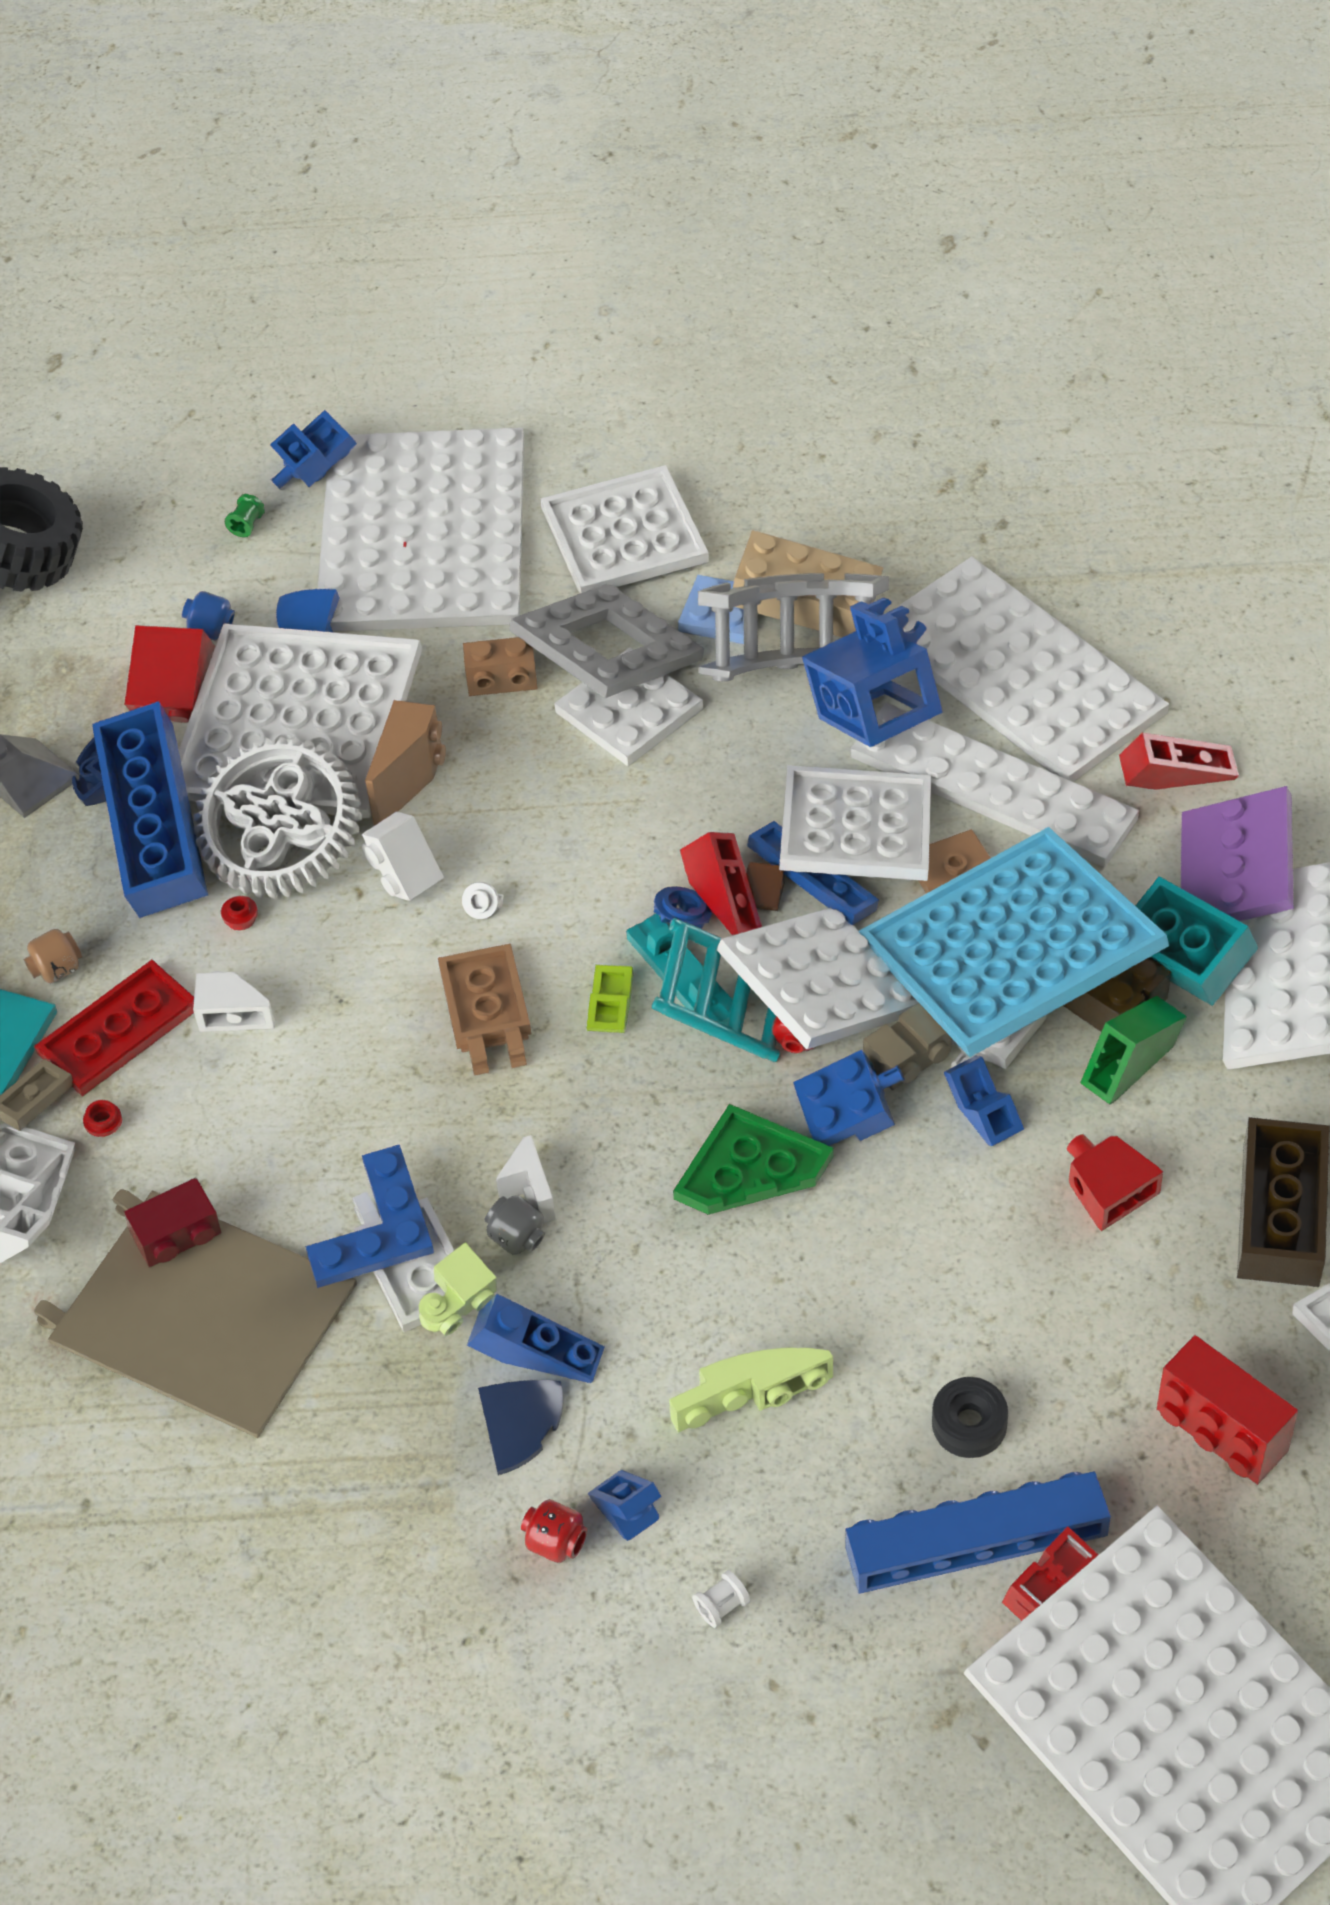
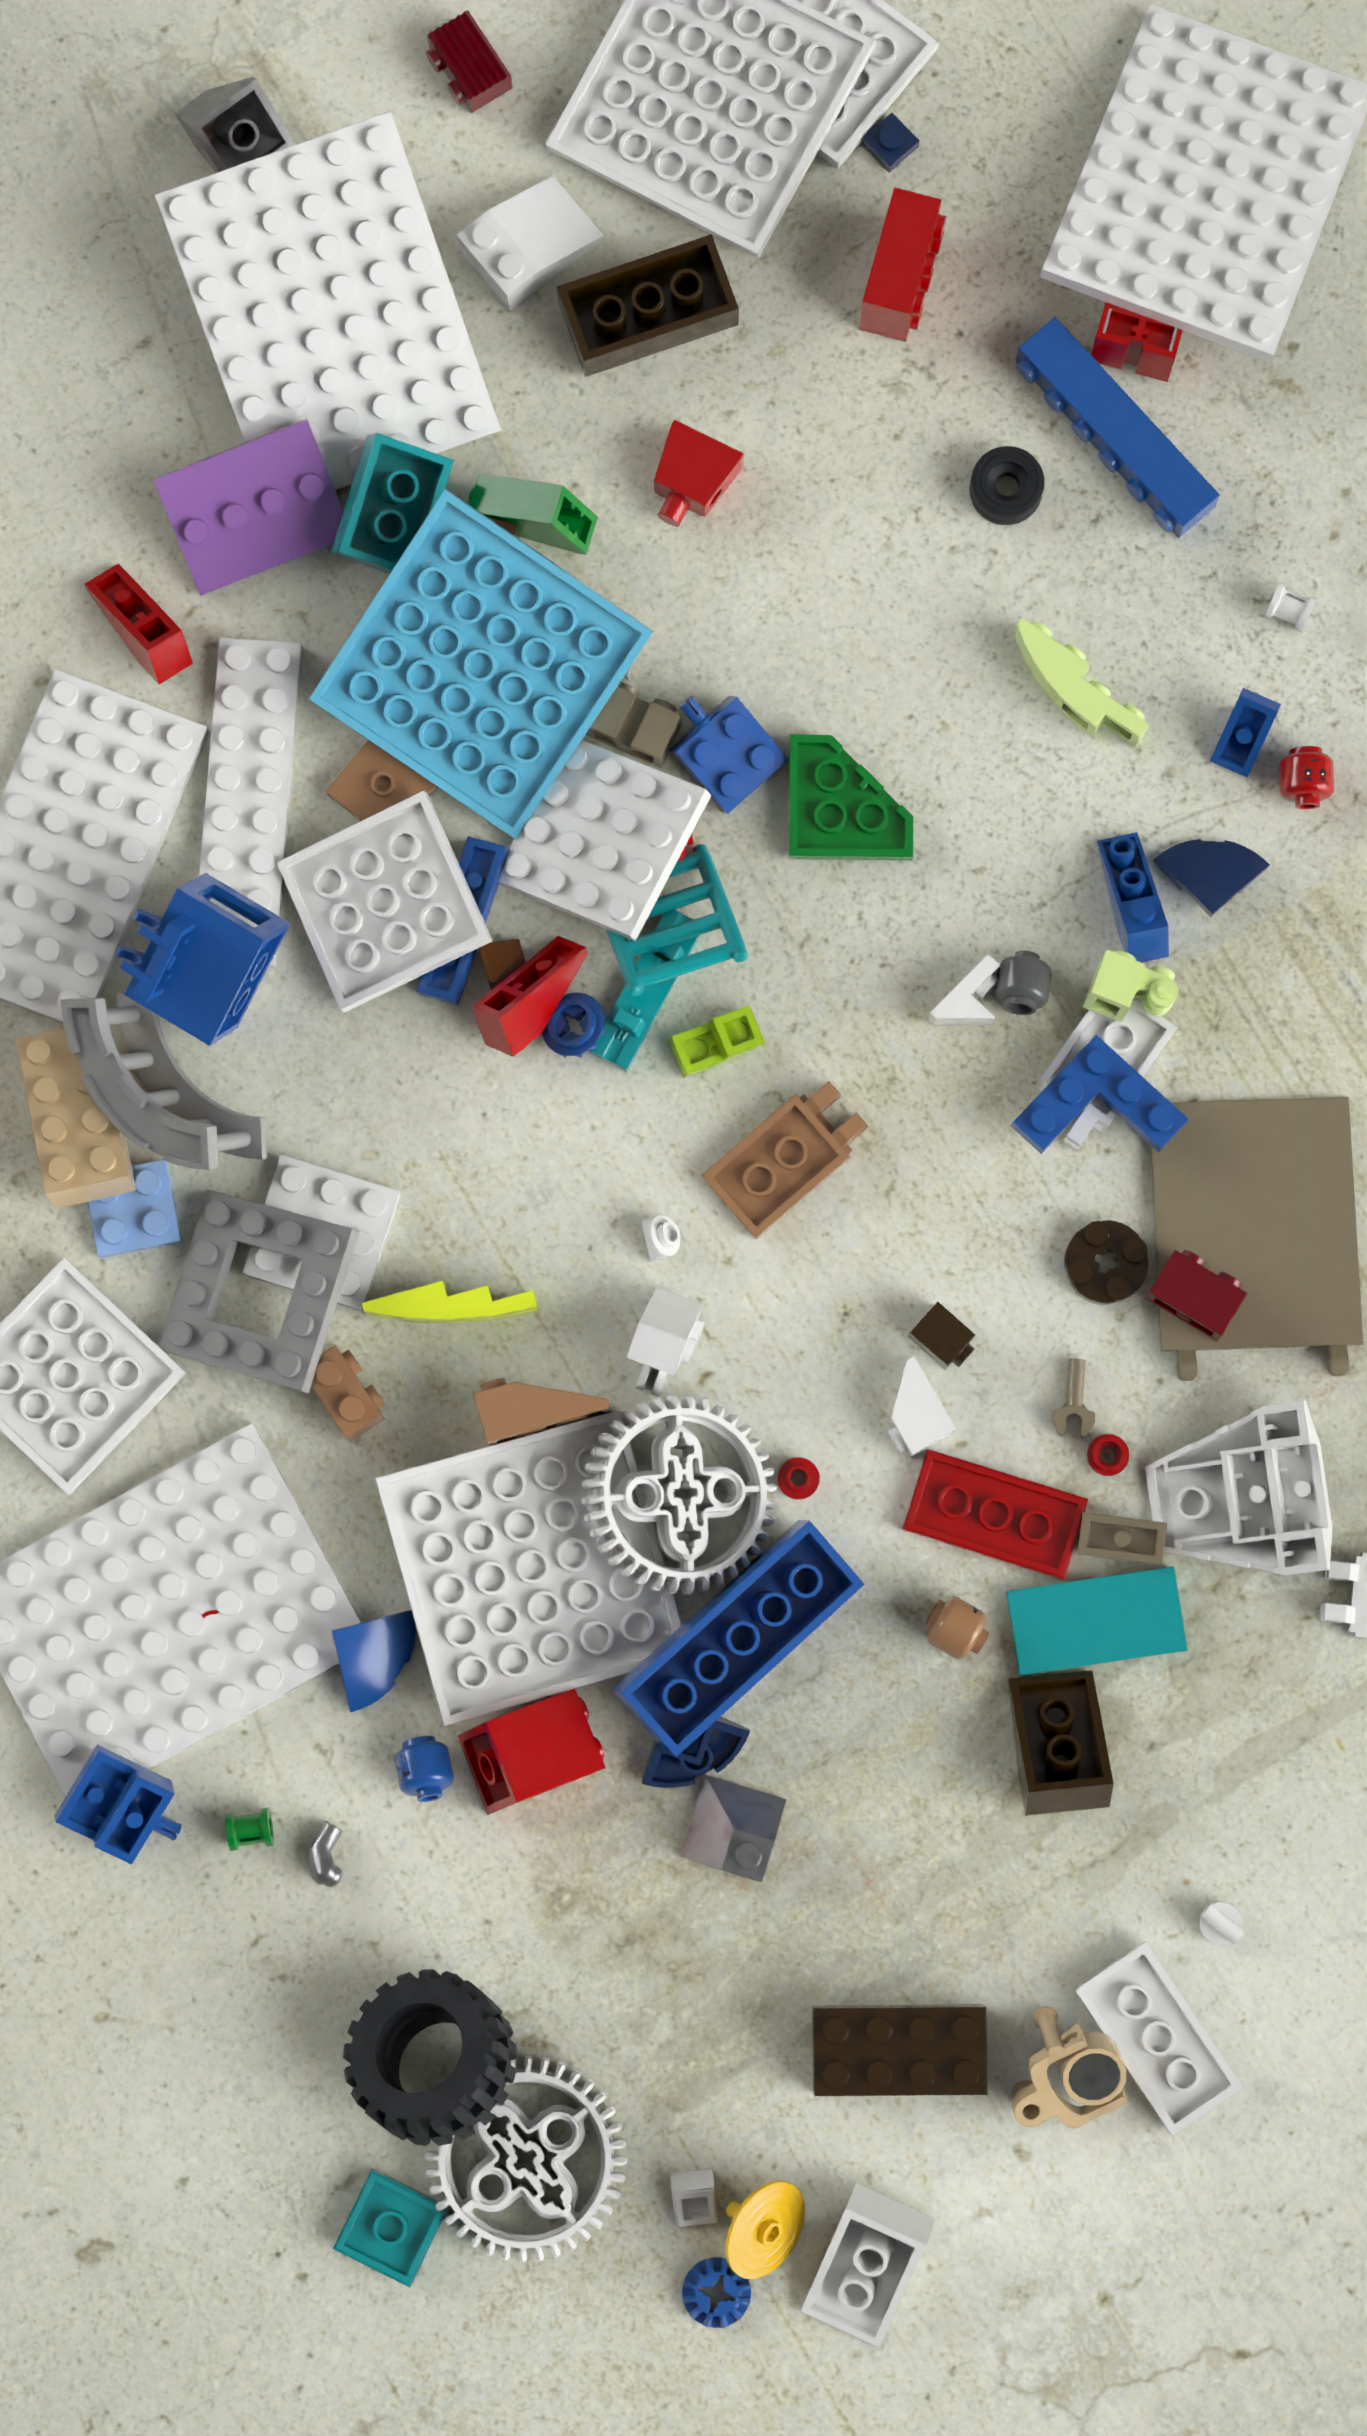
camera: 120 degrees left, 30 degrees up
blue slope [944,1055,1024,1146] -> none
none -> flat silver arm [306,1821,343,1887]
none -> neon yellow slope [362,1280,539,1324]
none -> dark brown brick [908,1301,975,1370]
none -> dark tan bar [1052,1359,1095,1438]
none -> dark brown plate [1064,1220,1149,1305]

